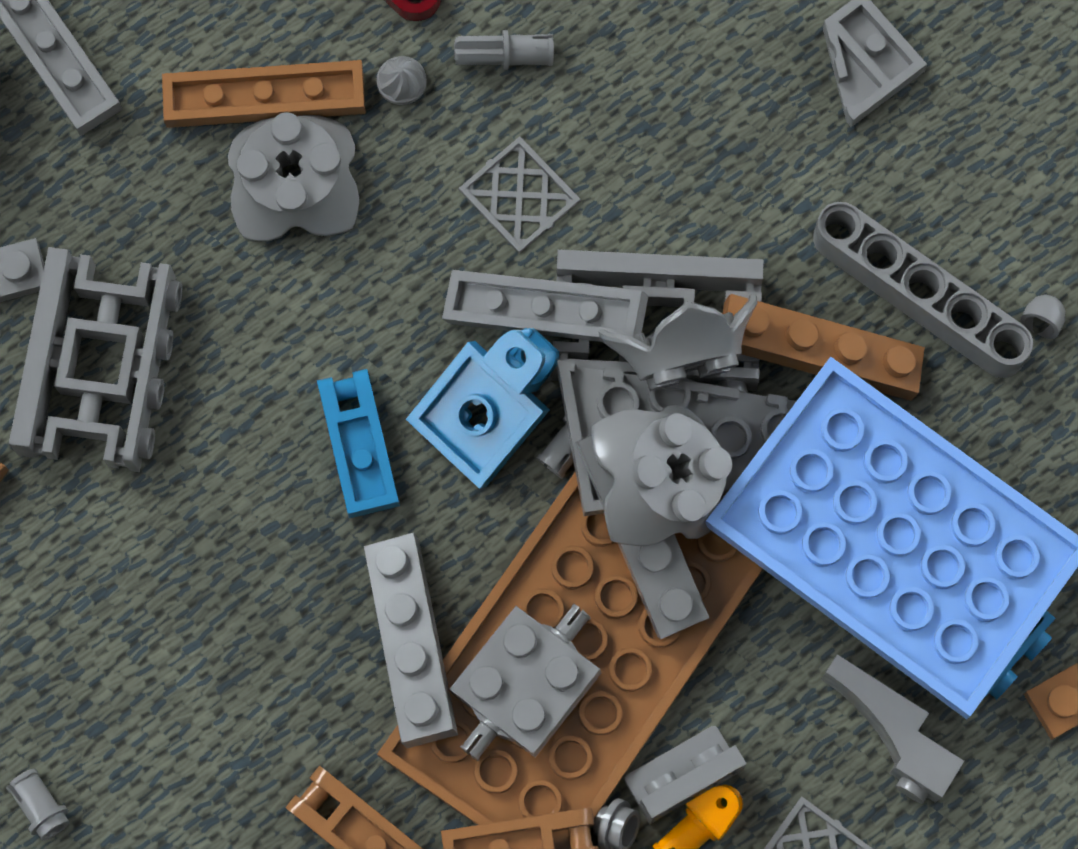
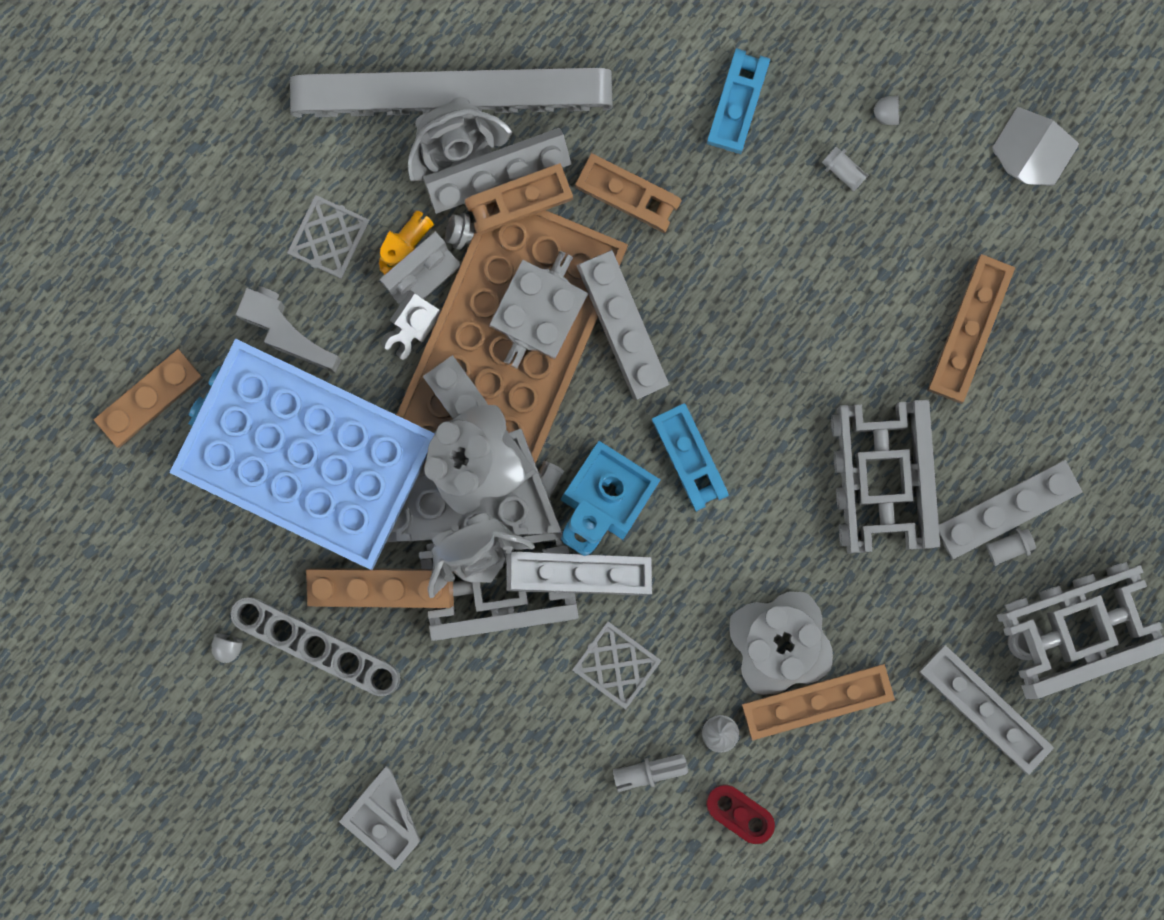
camera: 165 degrees right, 10 degrees up
none -> plate [380,290,441,360]

